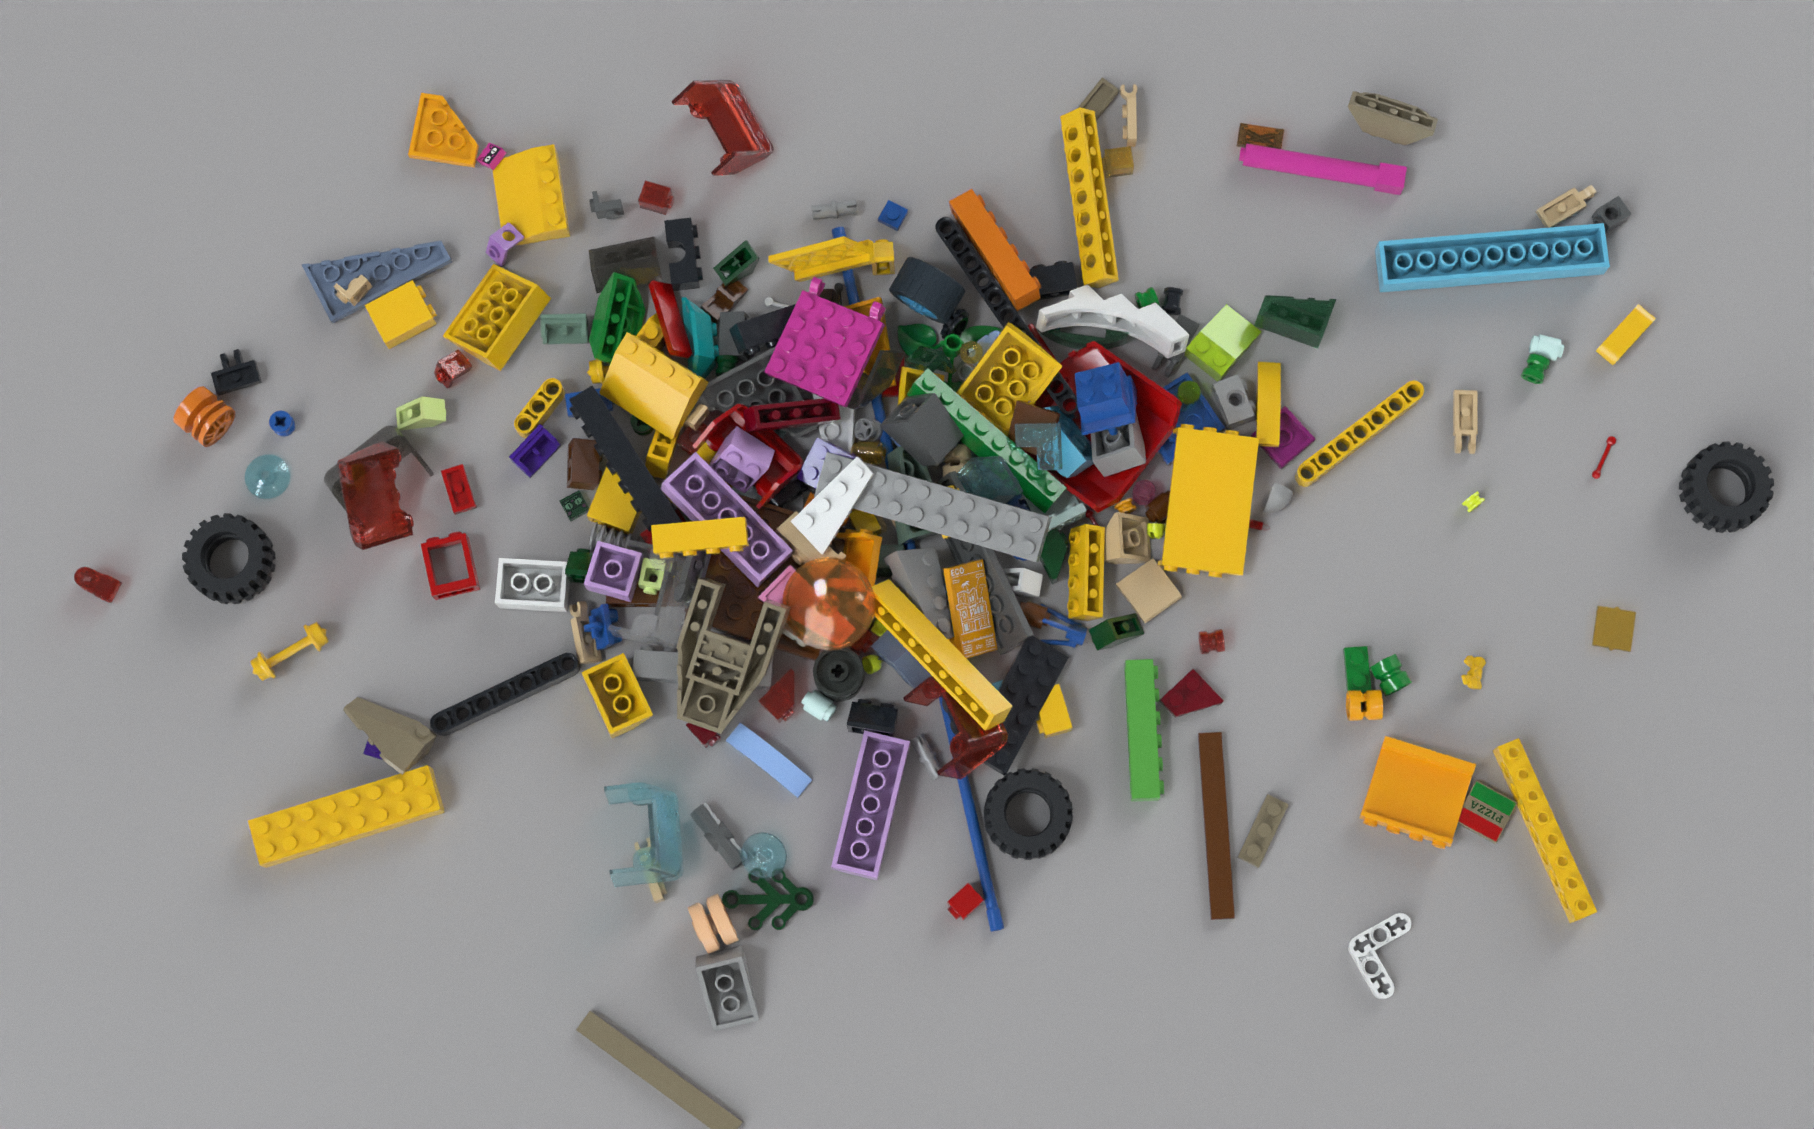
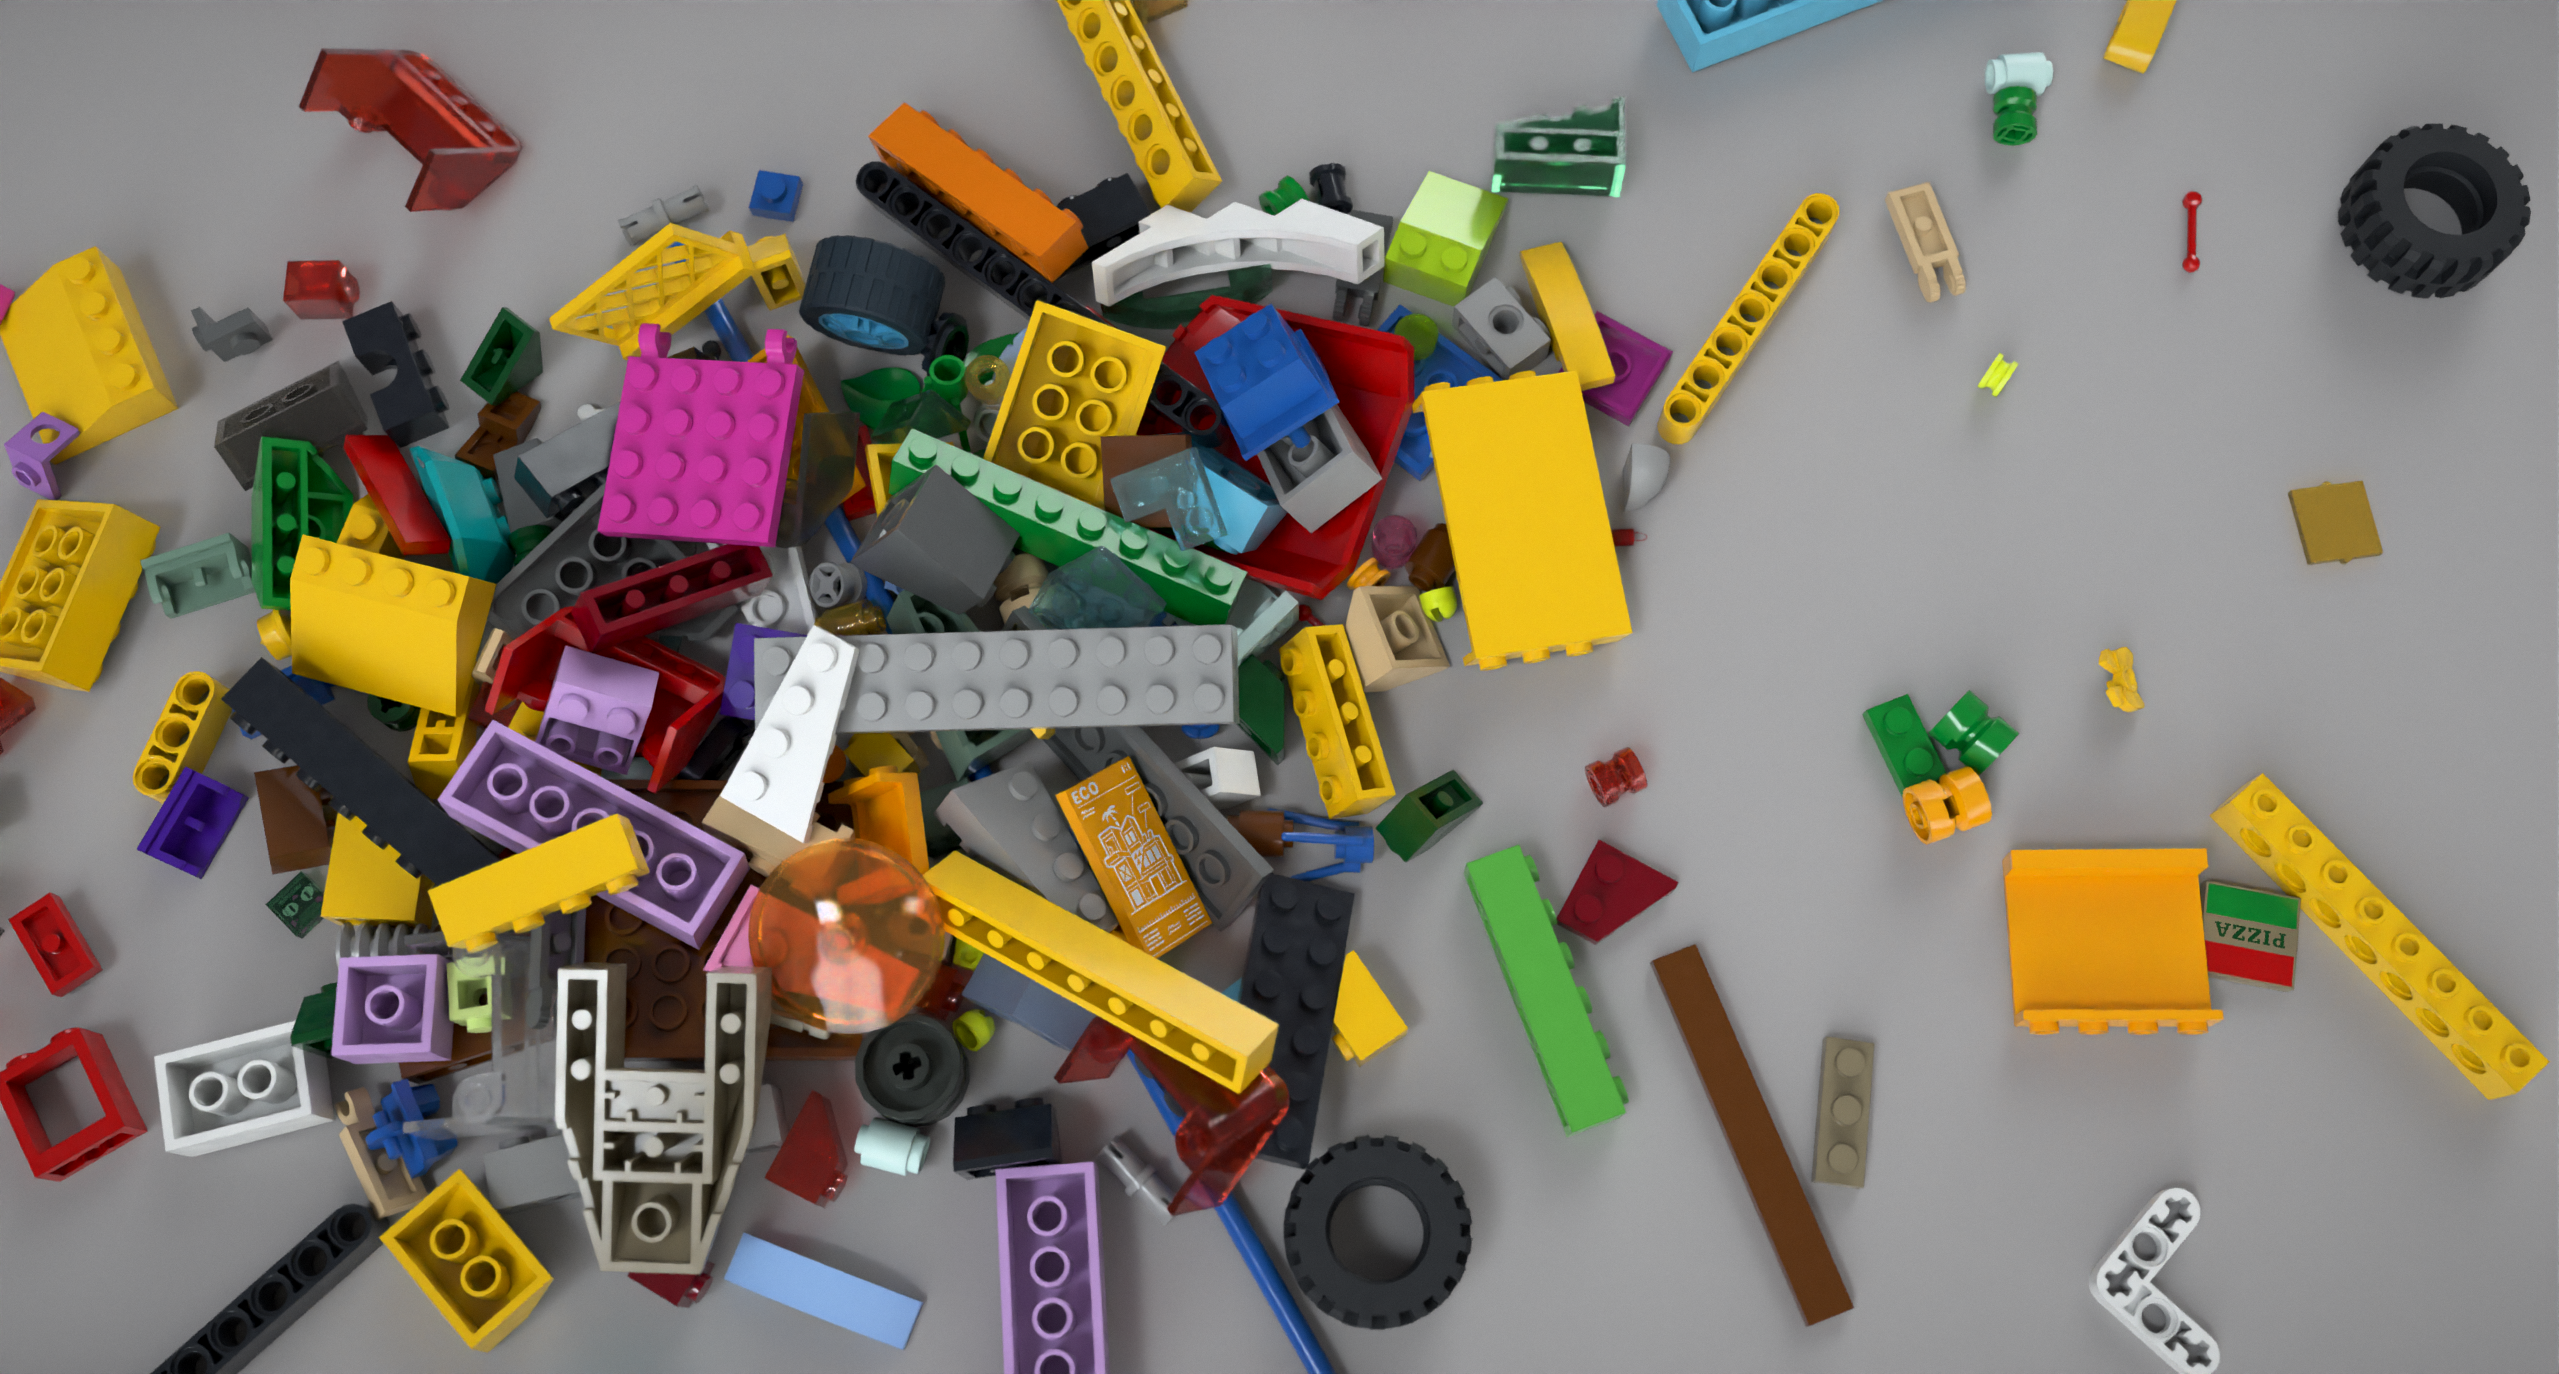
camera: 20 degrees left, 5 degrees down
tan slope [1116,558,1182,623] -> none

